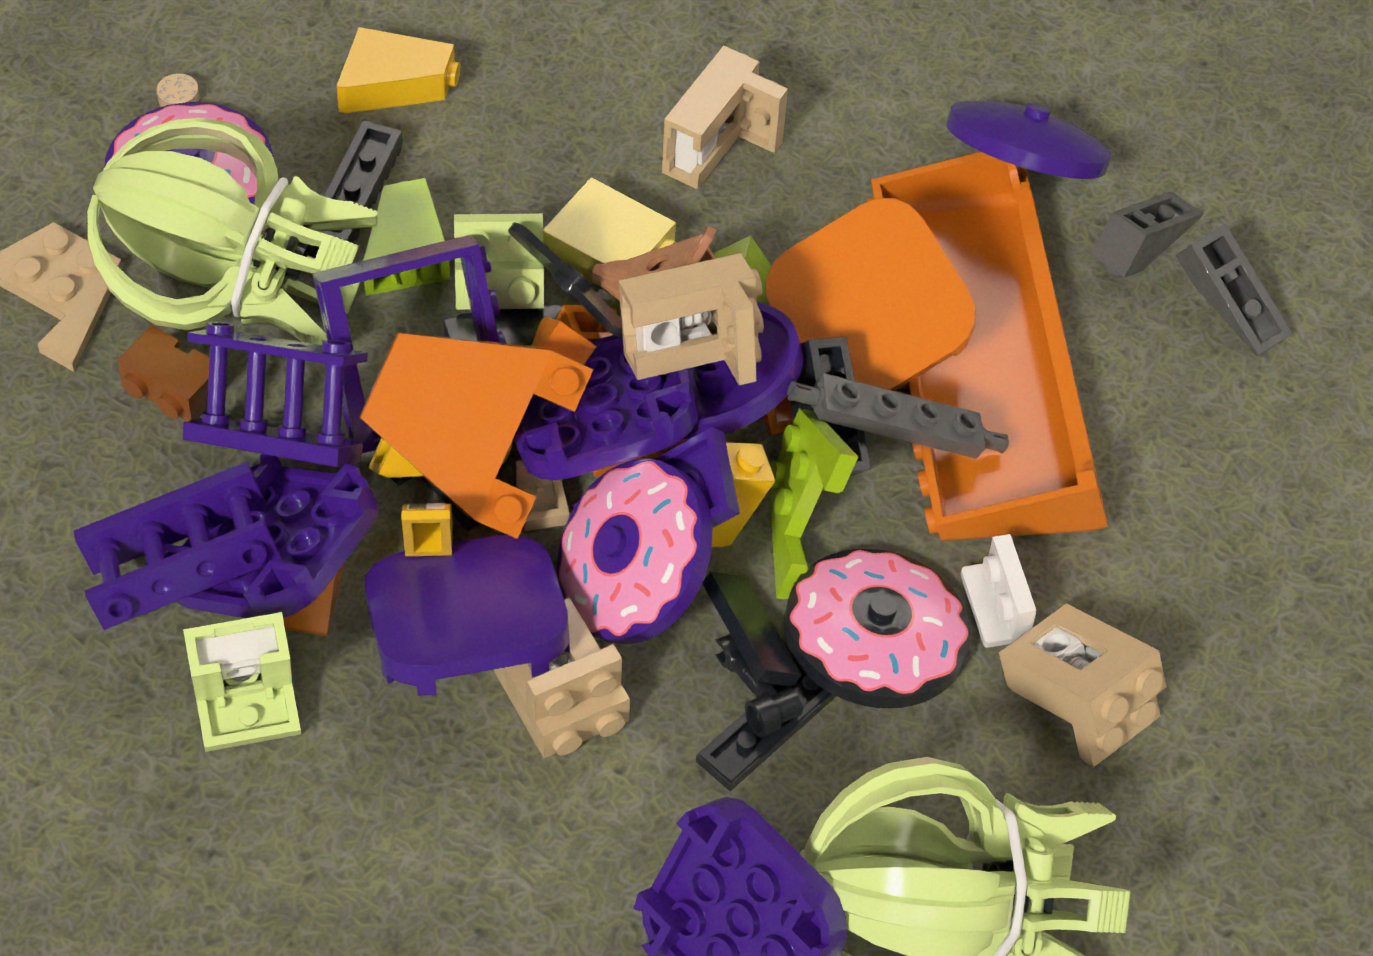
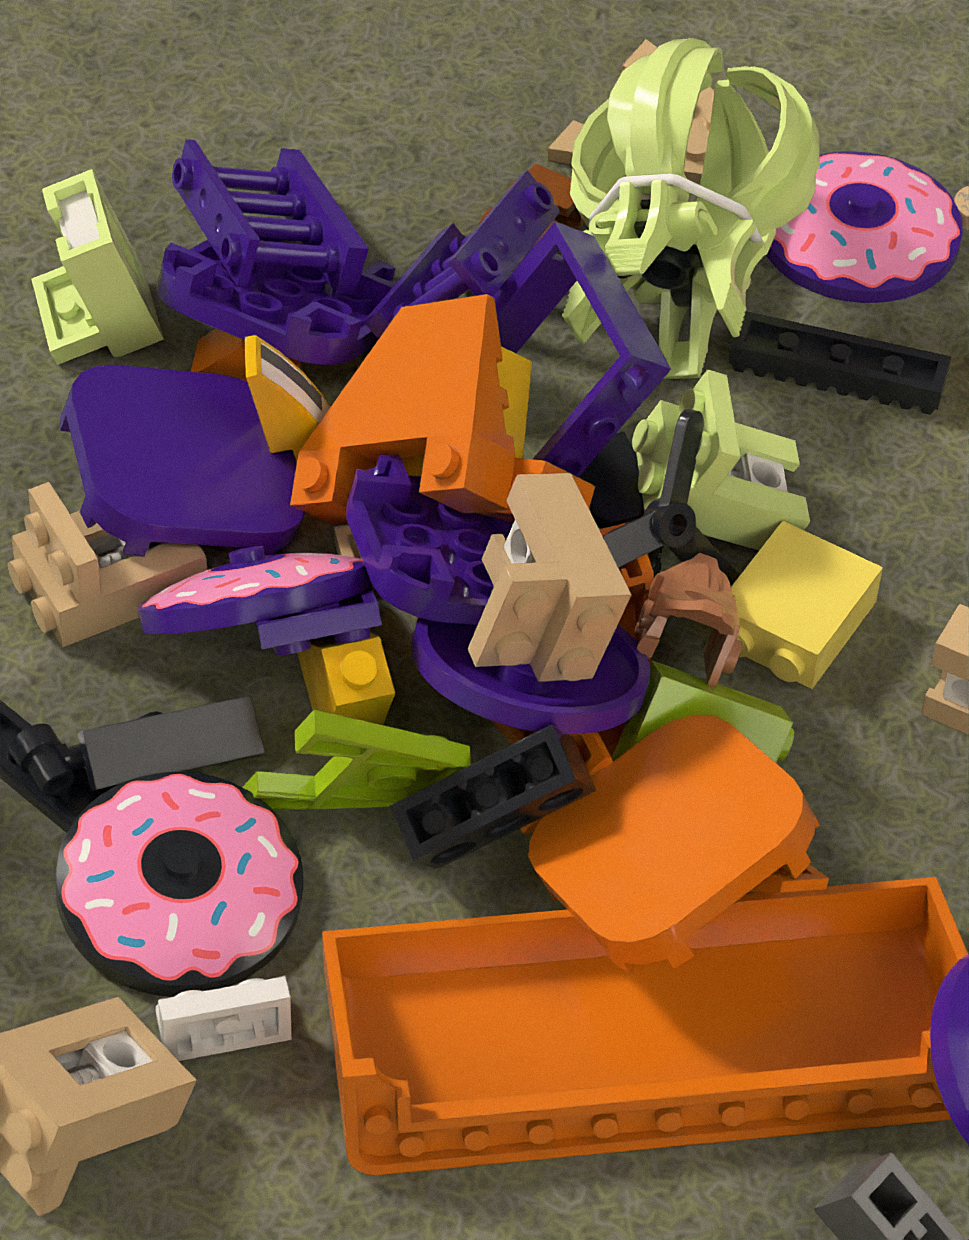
camera: 90 degrees right, 5 degrees down
lime slope [363,178,450,296] -> none
dark grey plate [787,373,1009,459] -> none

